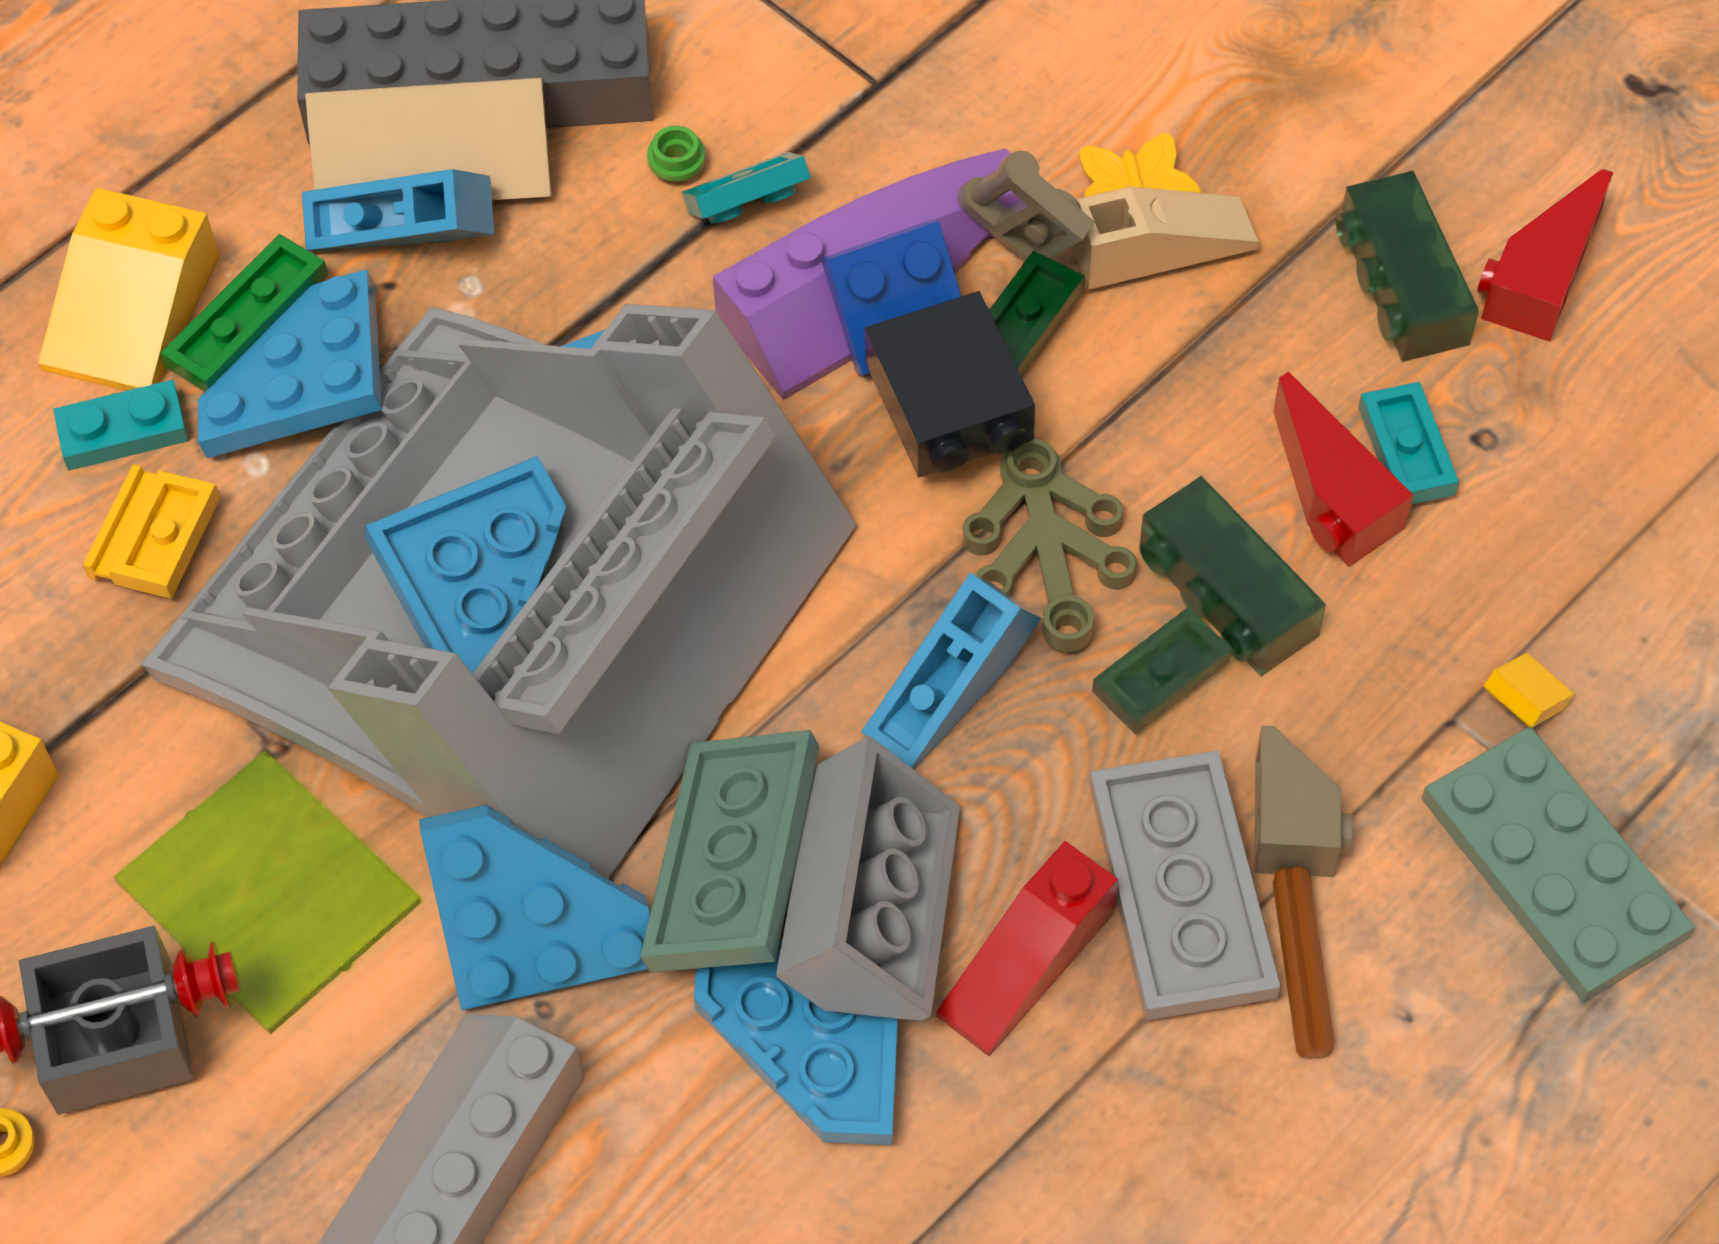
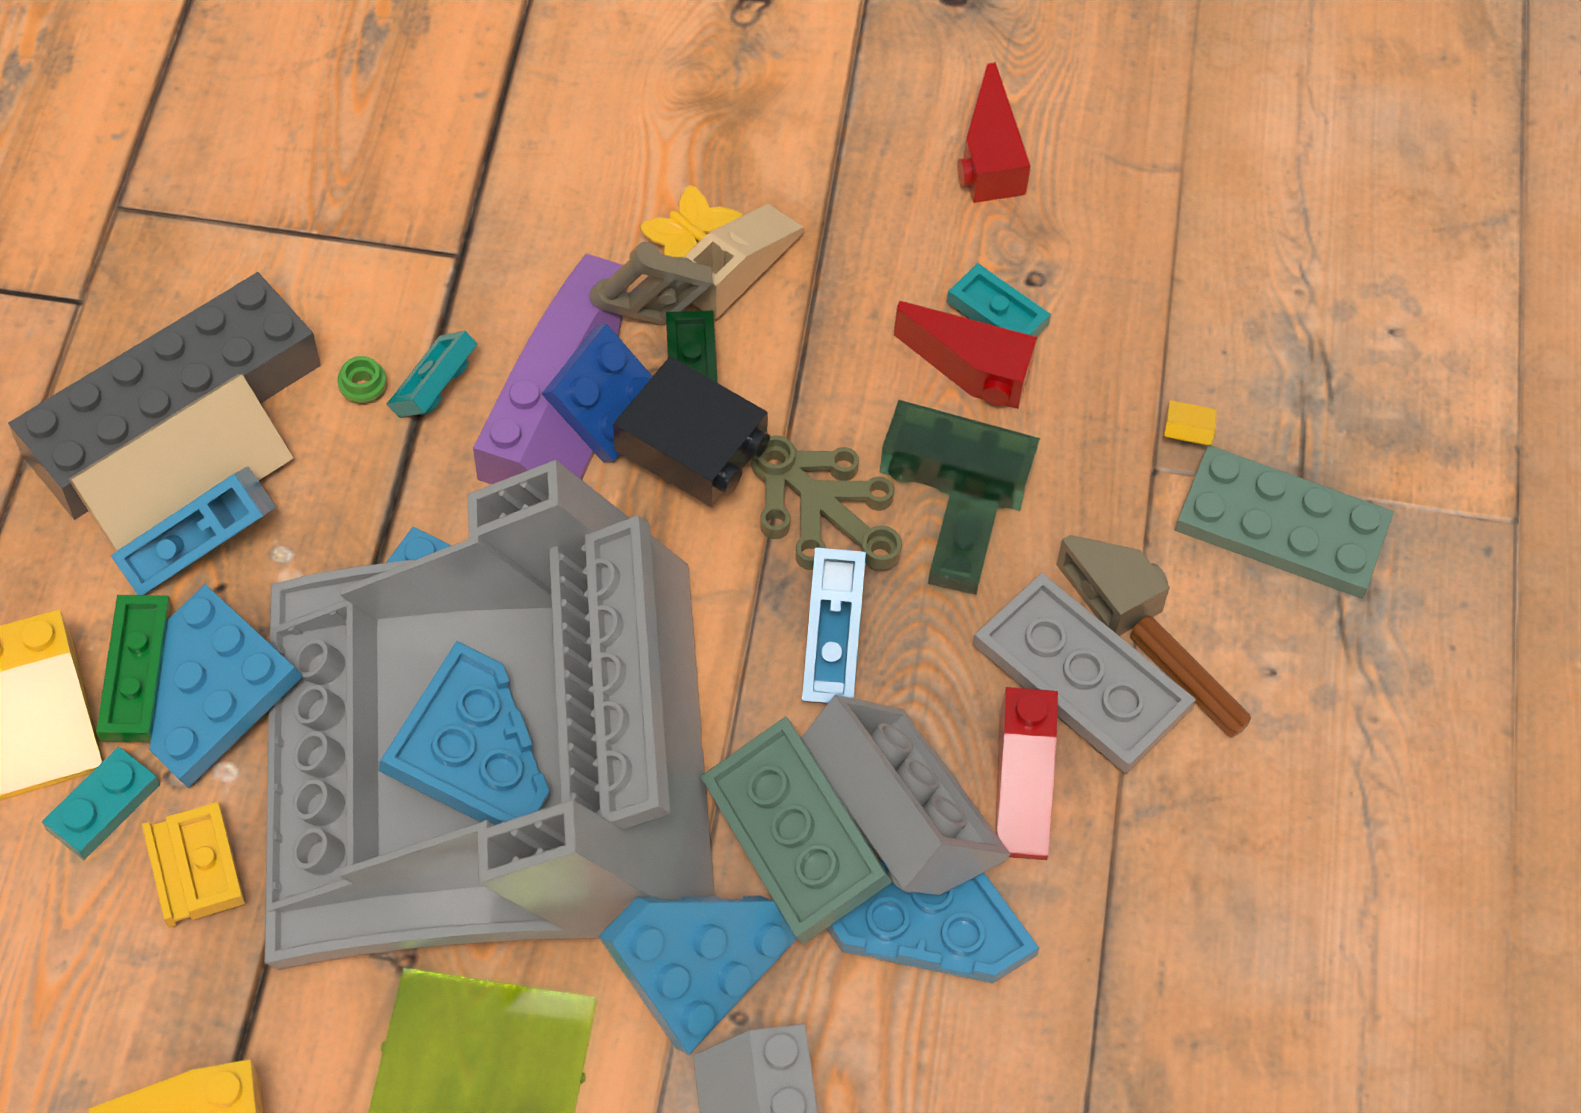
camera: 40 degrees left, 0 degrees up
clear green brick [1335,170,1479,362] -> none

